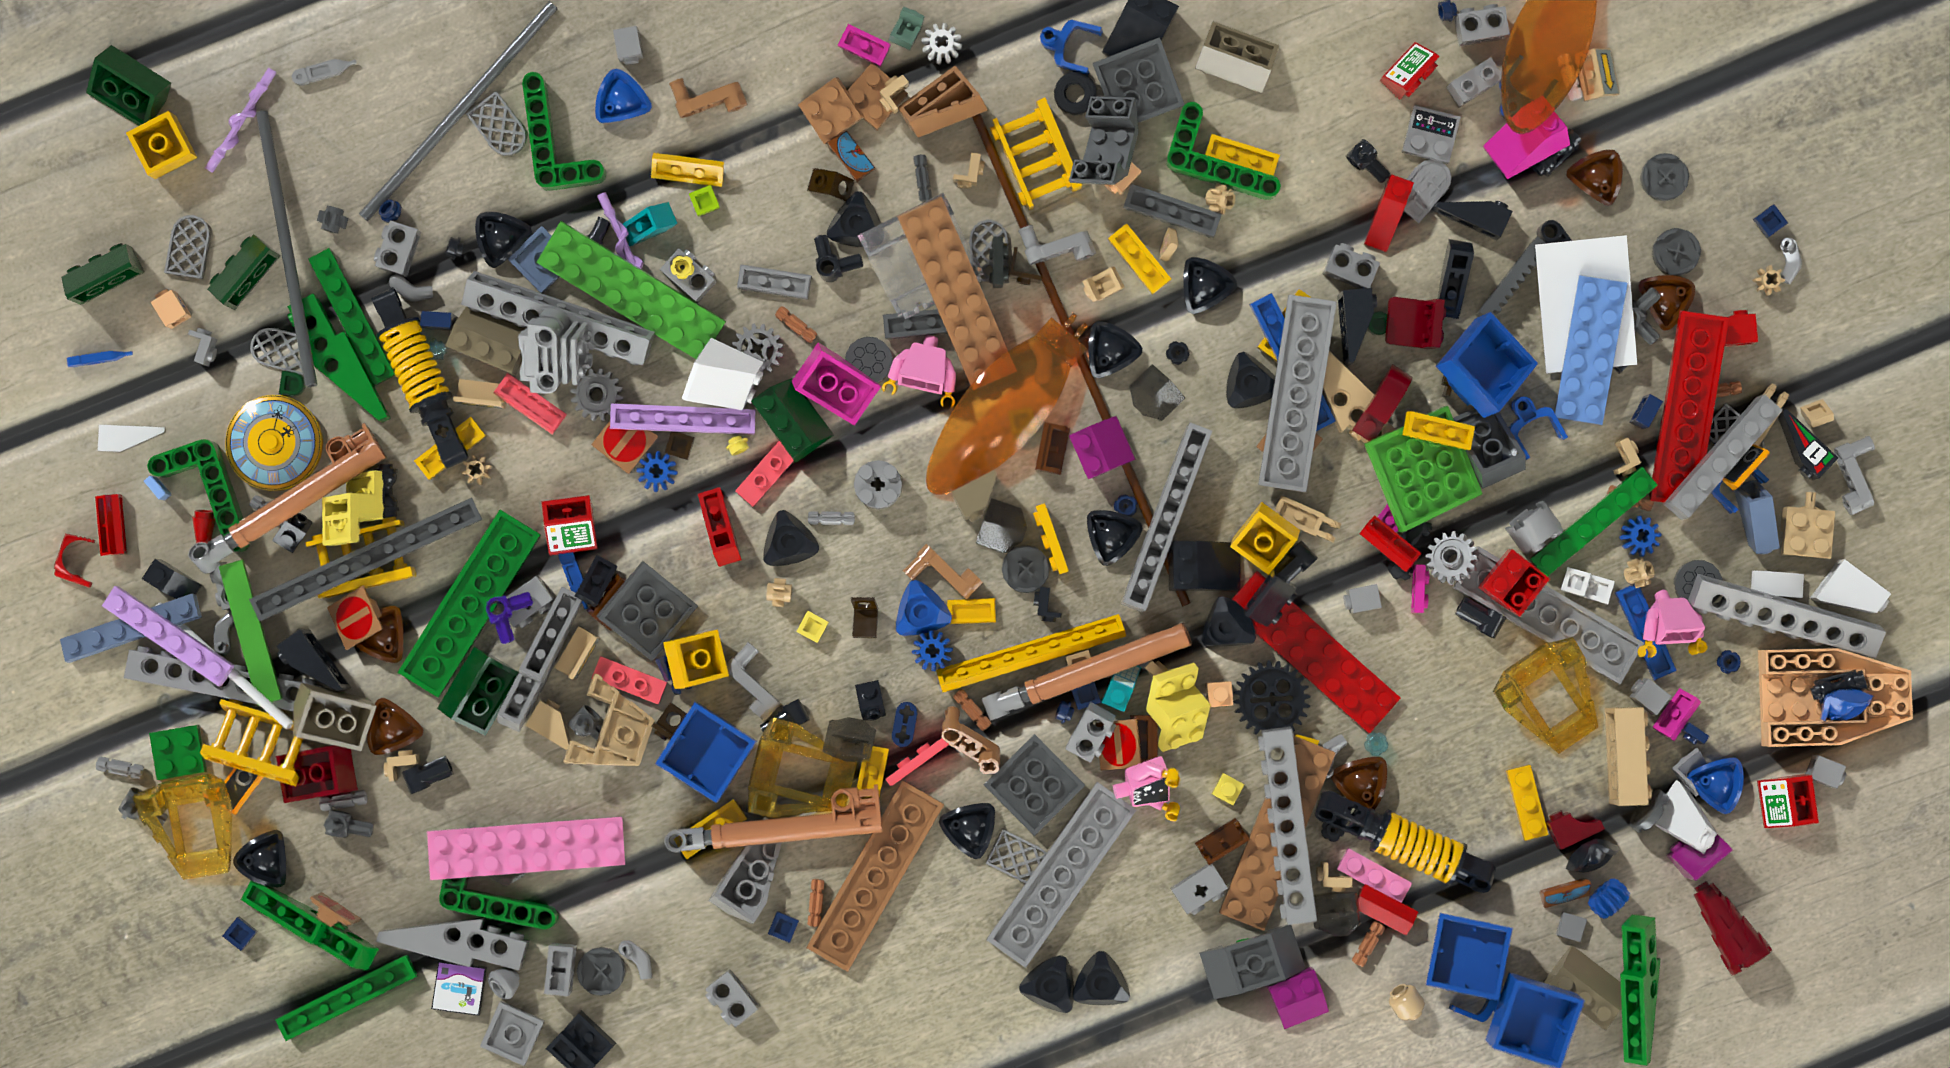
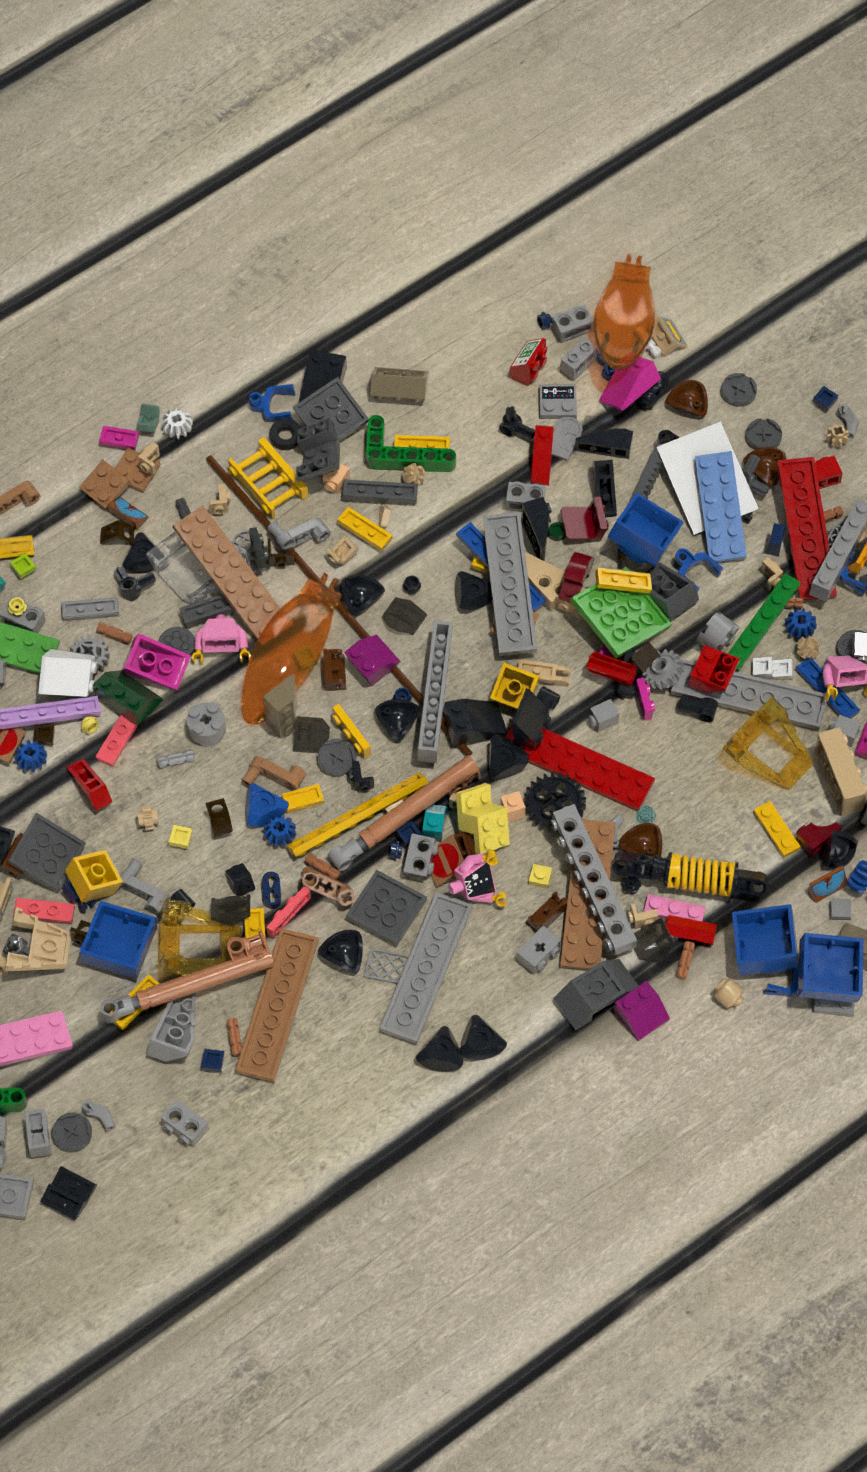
camera: 10 degrees left, 25 degrees down
black hat [763,510,819,566] -> none
medium nougat wedge [898,66,988,138] -> none
black hat [1183,257,1237,314] -> none
none -> dark brown bracket [629,642,661,673]

